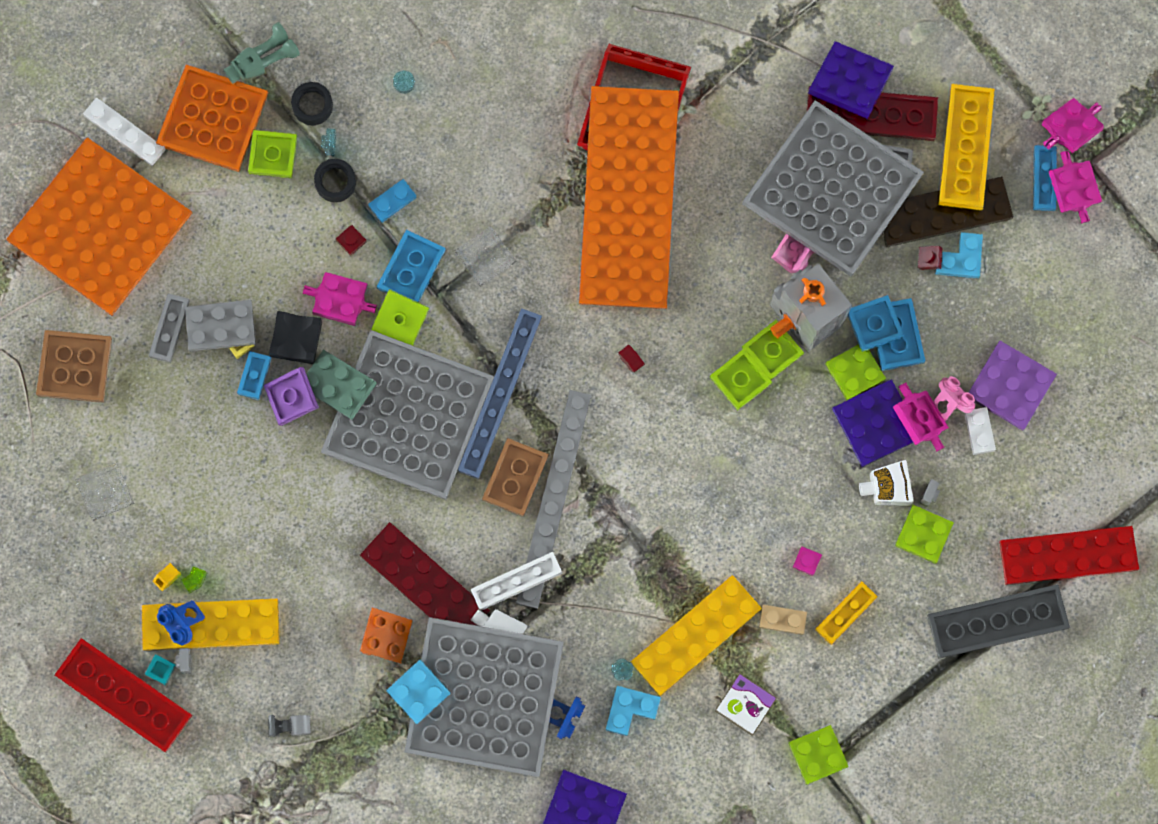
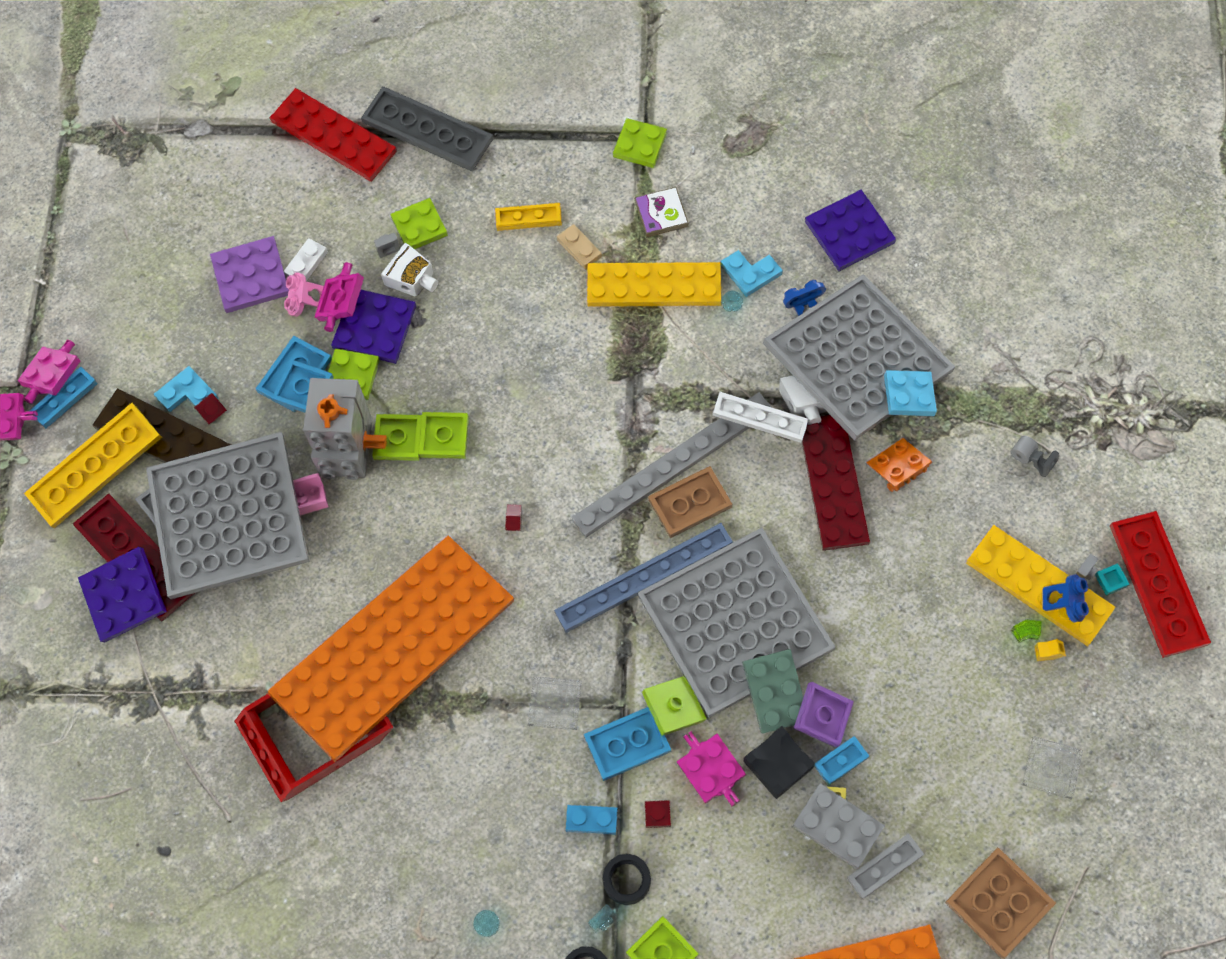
camera: 130 degrees left, 10 degrees down
dark pink plate [792,546,822,576] -> none

